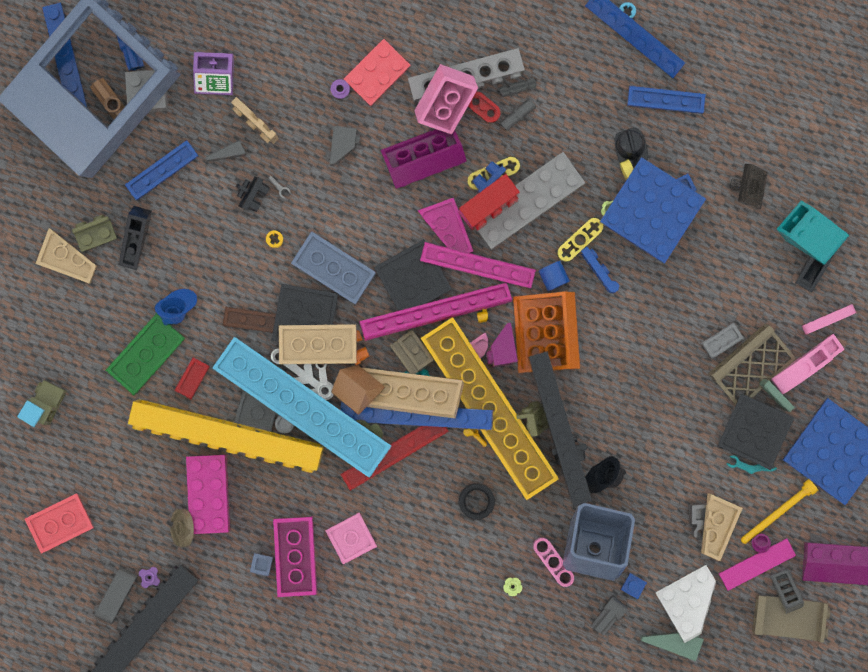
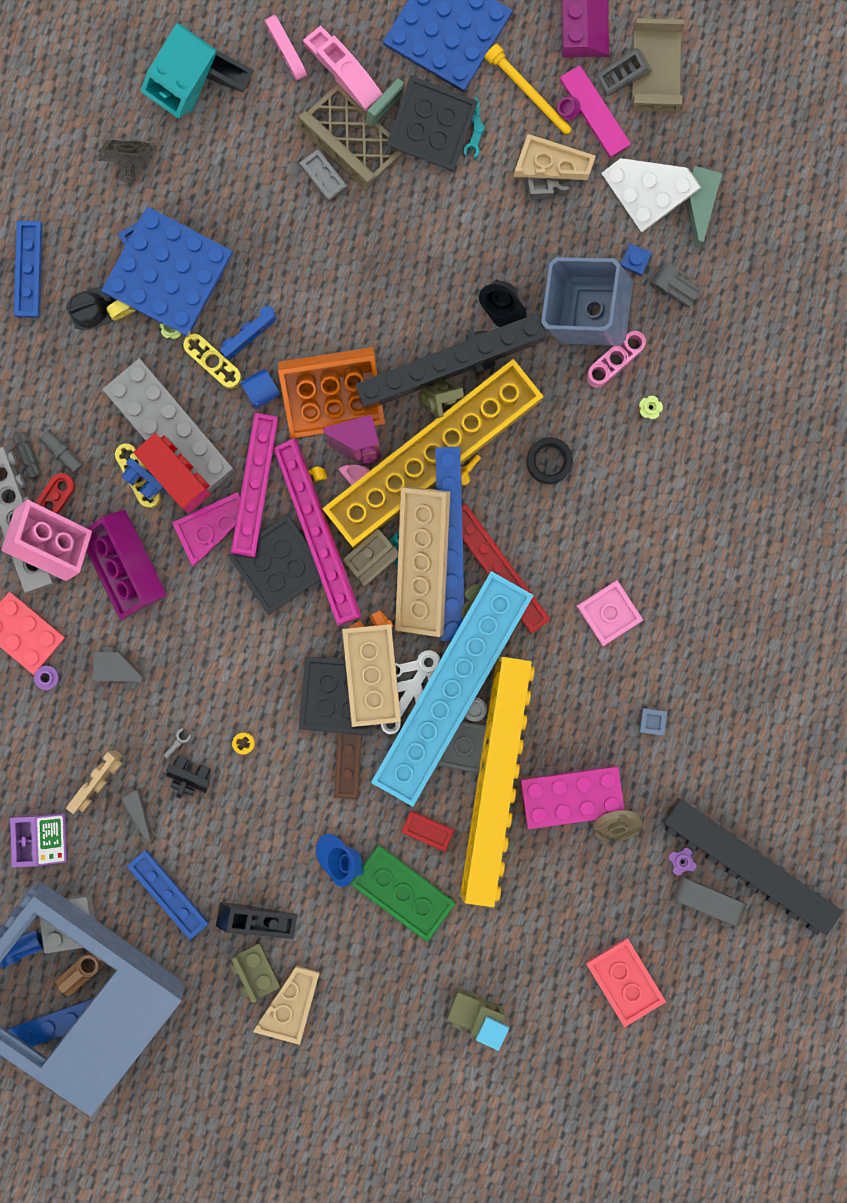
camera: 90 degrees left, 0 degrees up
dark pink brick [273,516,317,597] -> none
sand blue plate [291,231,376,305] -> none
medium nougat slope [331,365,385,415] -> none

